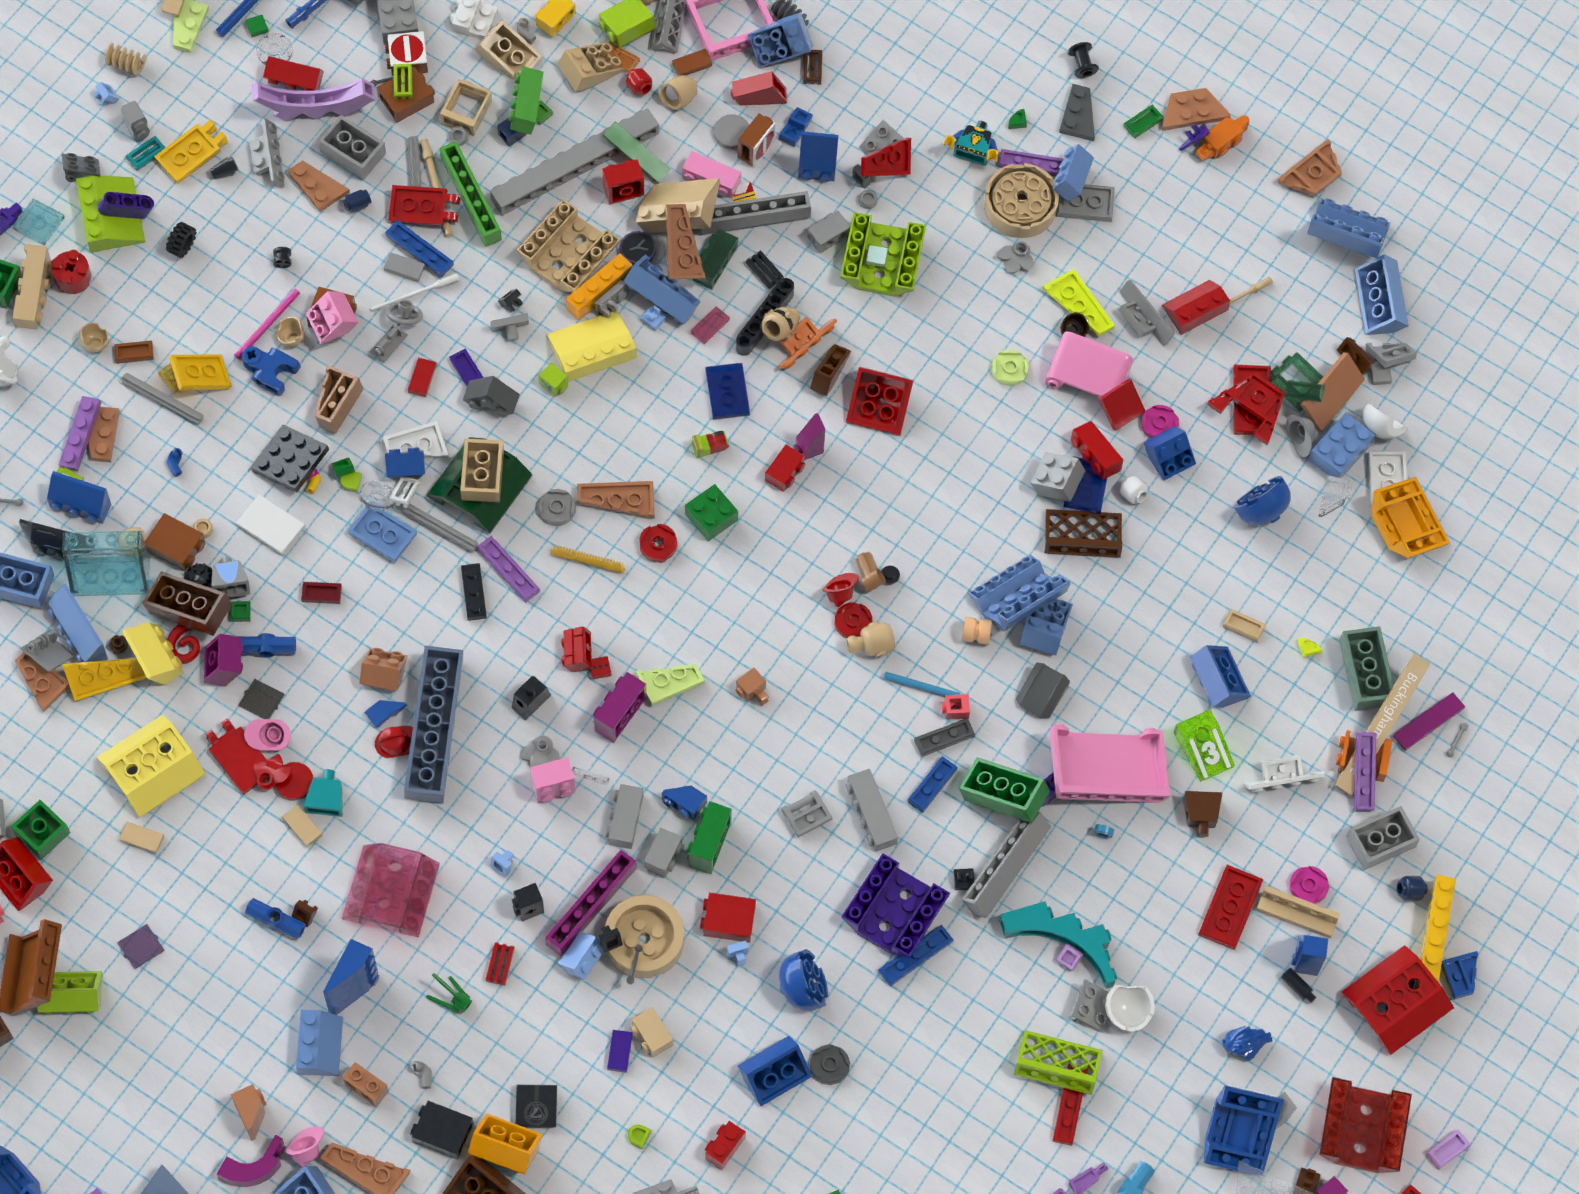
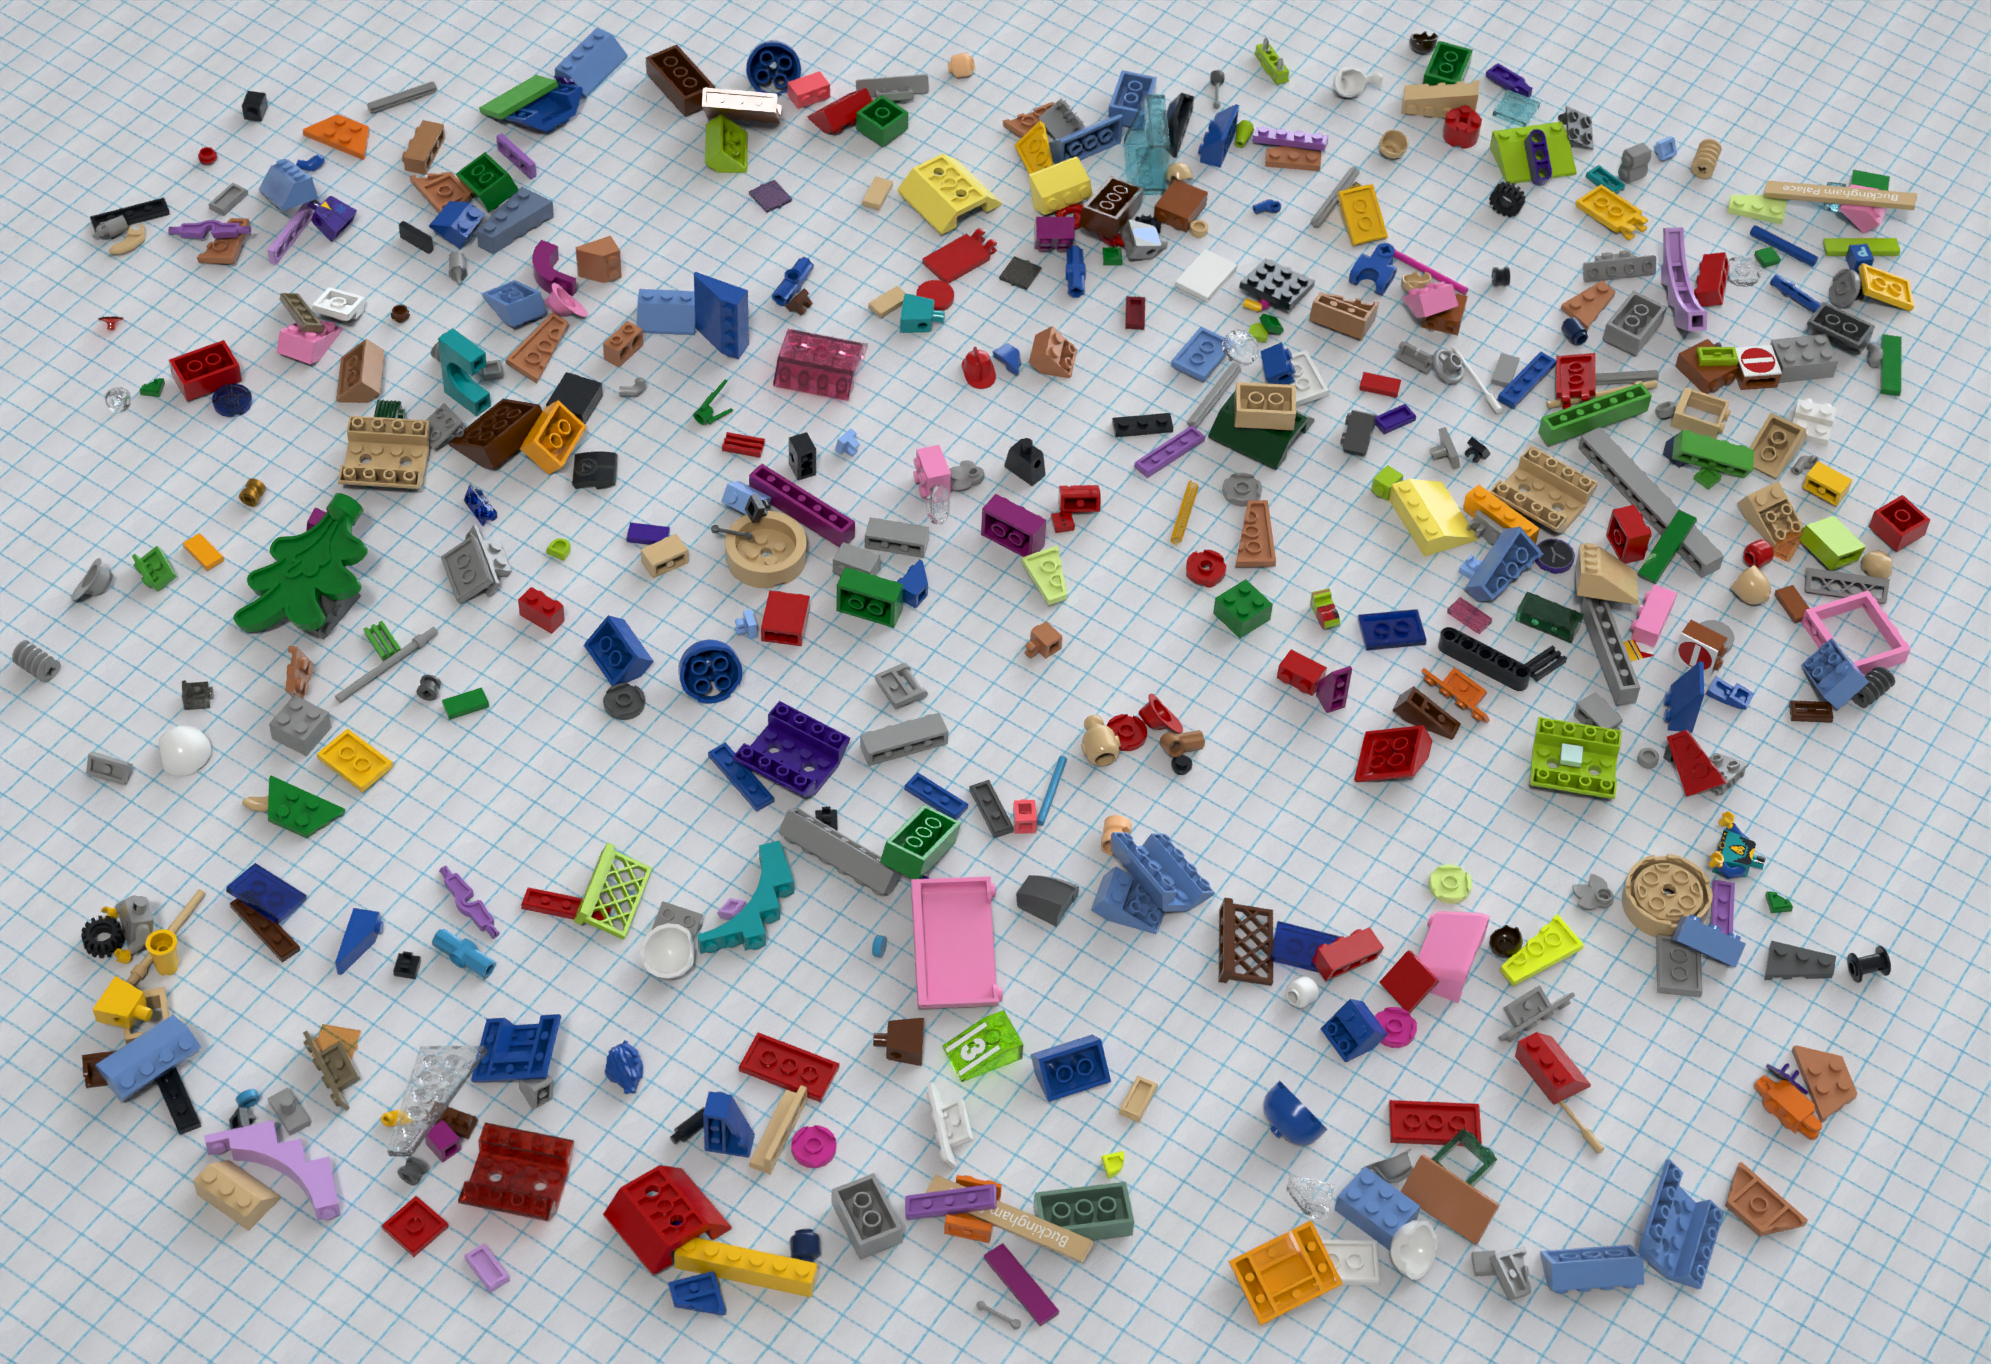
camera: 90 degrees right, 15 degrees down
dark orange tile [114,340,154,364] -> none
black cone [210,157,238,179] -> none
bright pink piece [244,719,291,751] -> none
red plate [253,754,292,790] -> none
white tile [389,476,420,508] -> none
sand blue brick [404,646,463,803] -> none
nougat wing [666,204,706,279] -> none
red slope [730,71,787,106] -> none
tan piece [762,307,800,341] -> none
light grey brick [1031,452,1085,502] -> none
green tile [1124,104,1164,138] -> none
red wing [1207,372,1285,445] -> none
clear green tile [1284,380,1325,402] -> none
reddish brown plate [1337,337,1375,376] -> none

